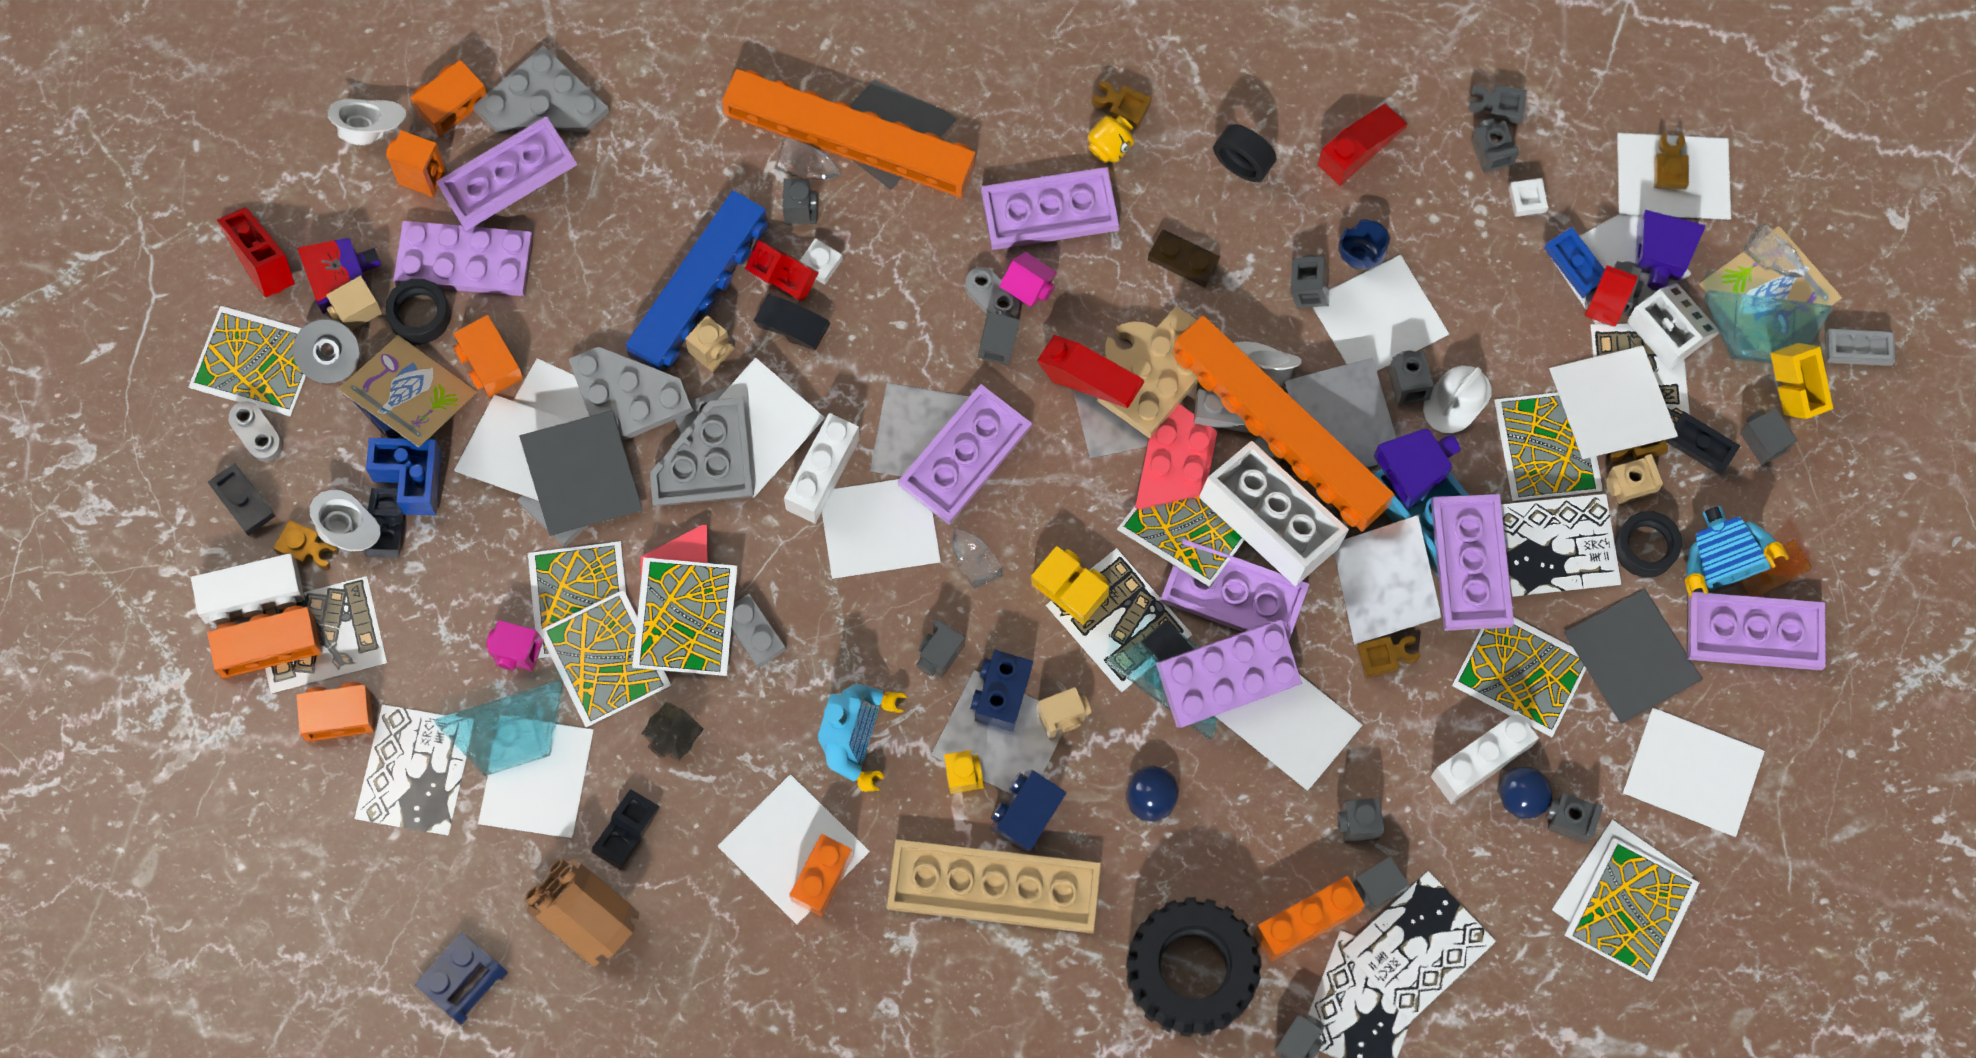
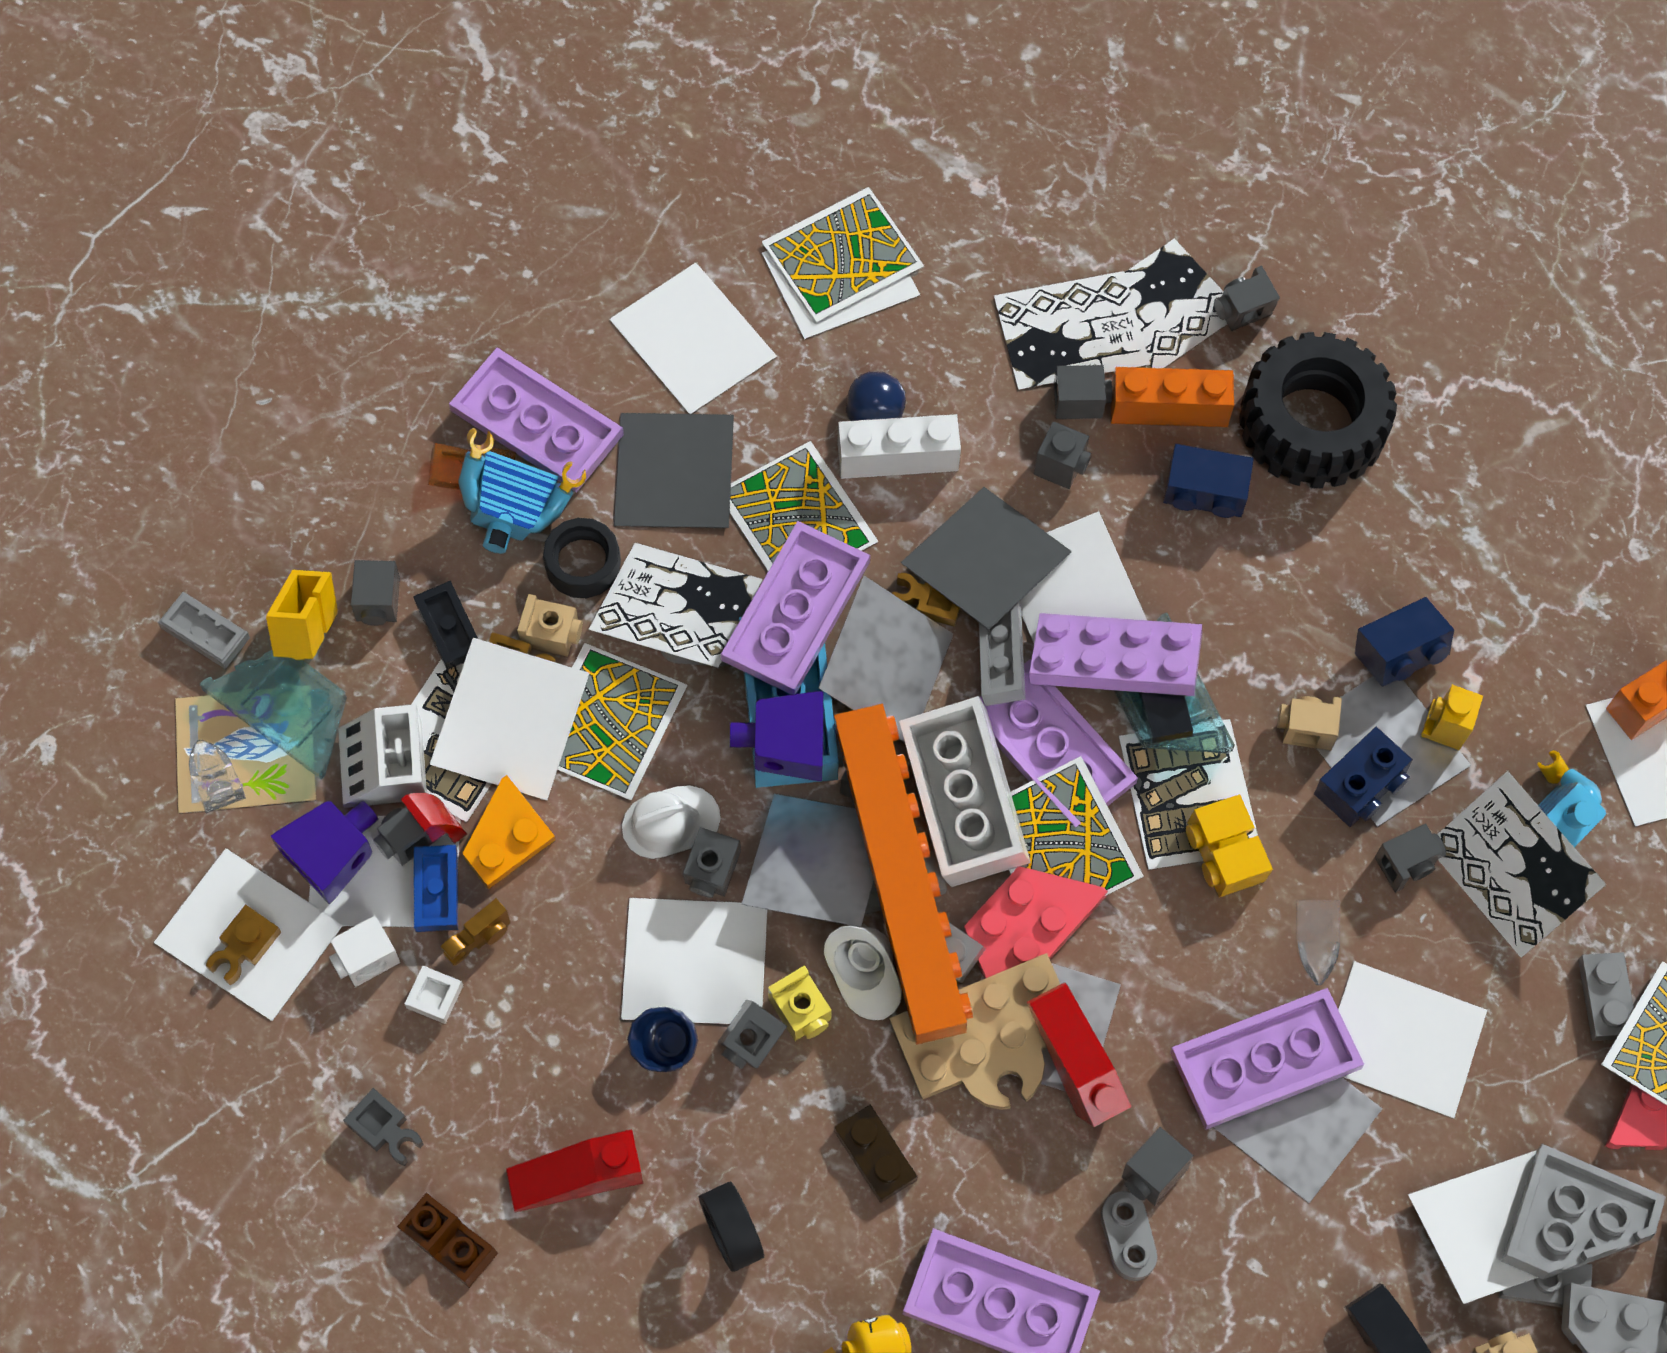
camera: 150 degrees left, 5 degrees down
white brick [784,413,860,524] -> none
tan plate [887,839,1101,933] -> none
dark pink brick [999,251,1057,307] -> none
dark blue hair [1126,765,1179,822] -> none
dark grey brick [1471,119,1519,173] -> none
dark grey brick [1546,793,1603,844] -> none
none -> white brick [329,915,400,987]
none -> reddish brown slope [397,1193,498,1288]
none -> pearl gold plate [441,898,510,966]
none -> light orange wing [462,775,555,889]
none -> light yellow brick [768,965,832,1041]
none -> dark grey sticker [901,487,1072,629]
none -> light grey plate [979,602,1026,706]
none -> dark blue brick [1163,444,1254,518]
none -> sticker [1437,771,1606,957]

